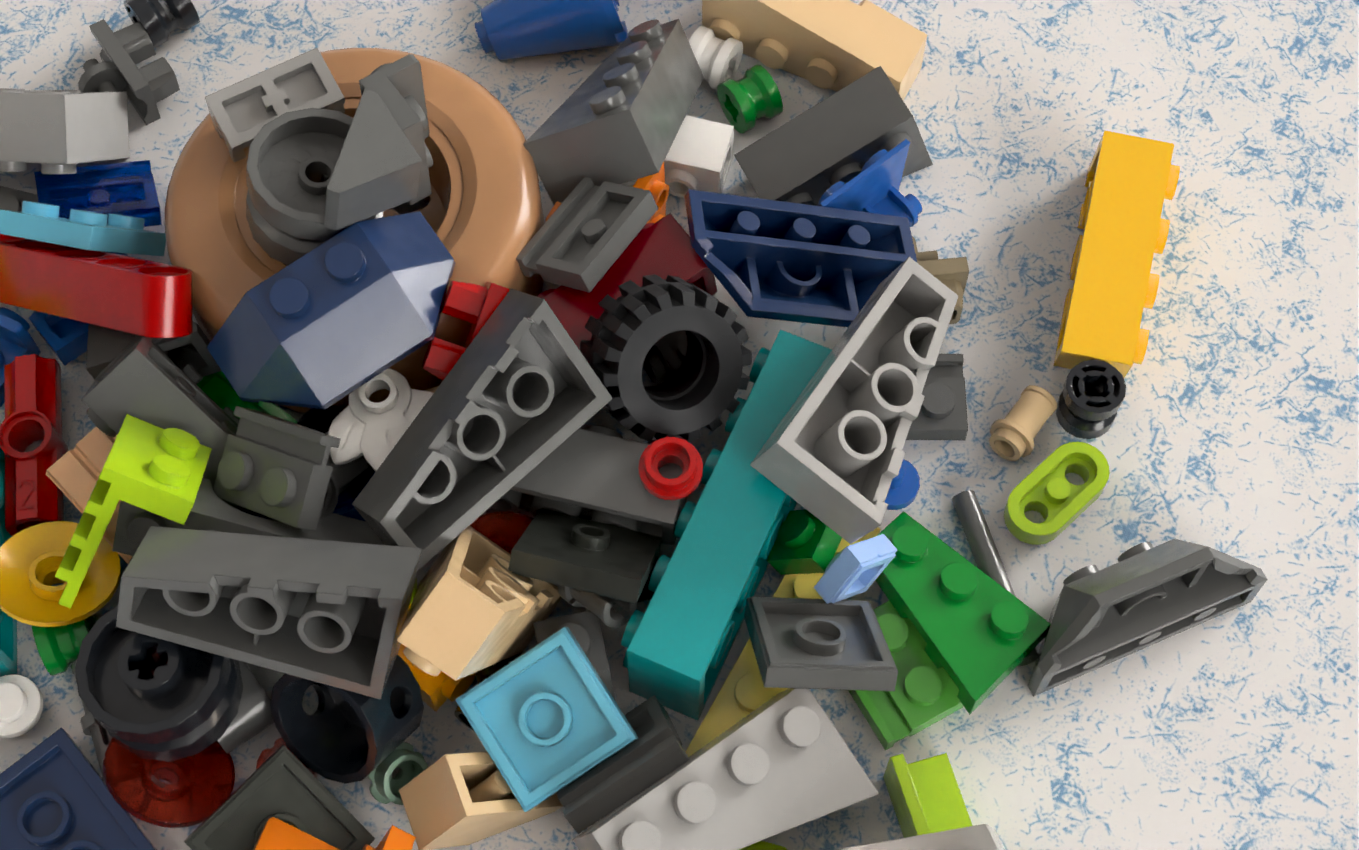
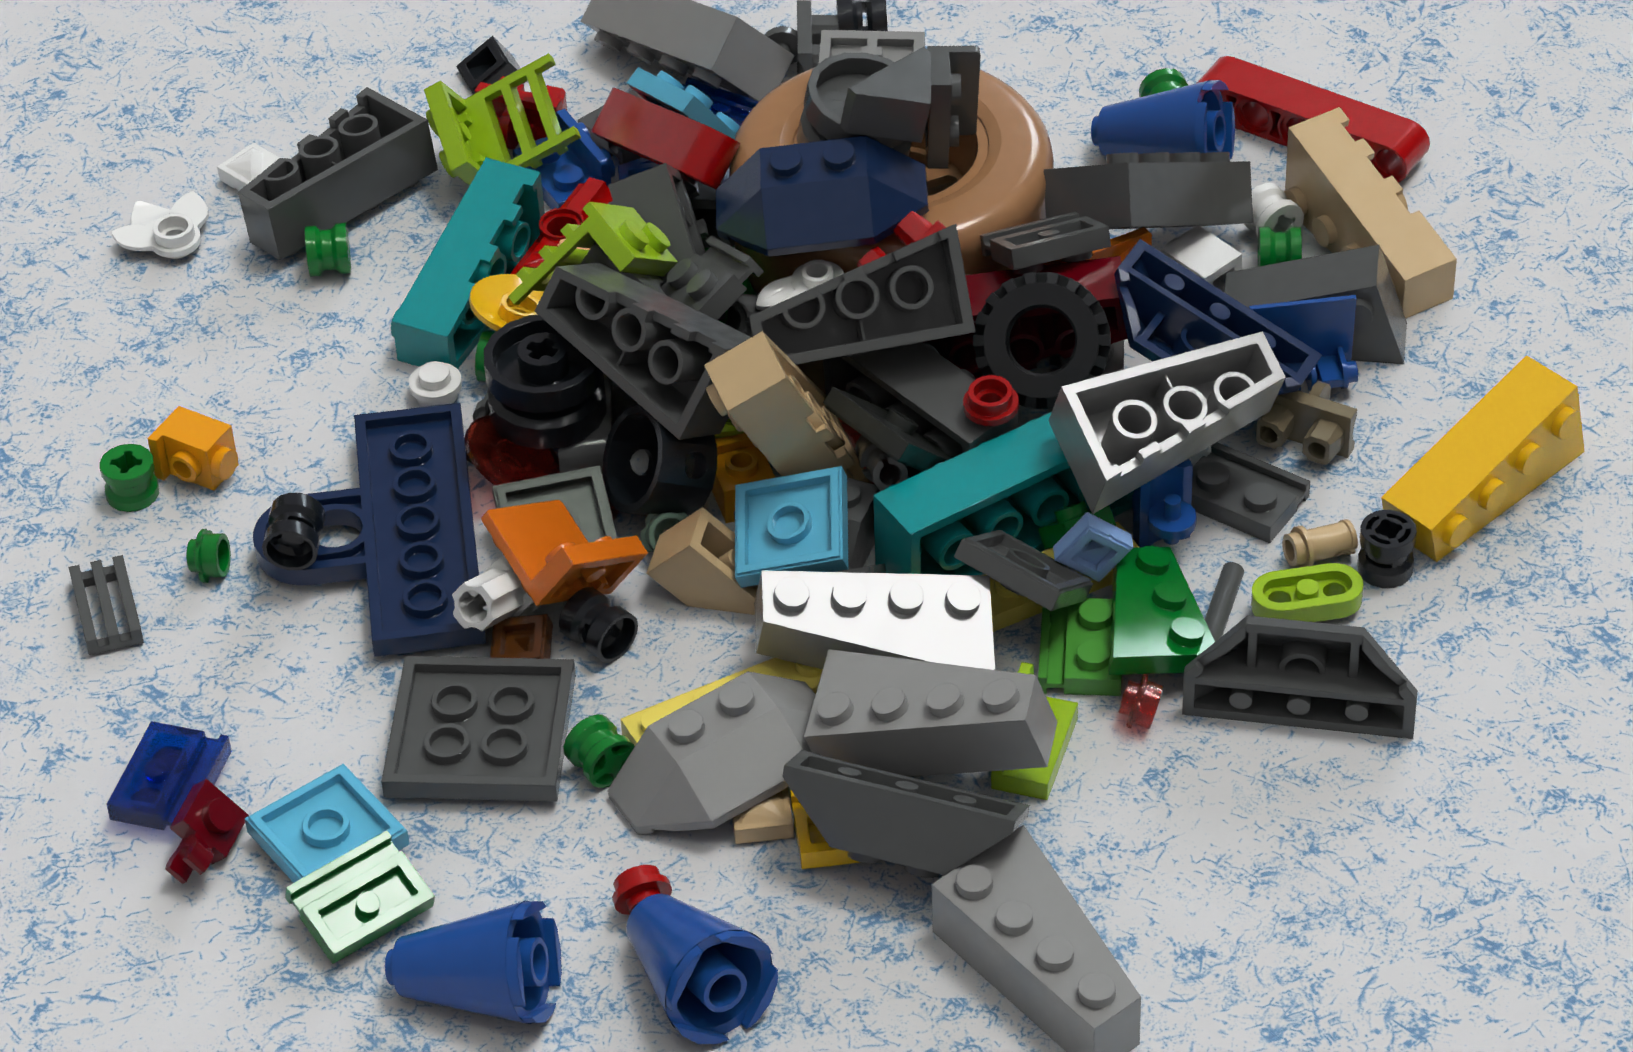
camera: 35 degrees right, 20 degrees down
none -> clear red plate [1118,674,1164,729]

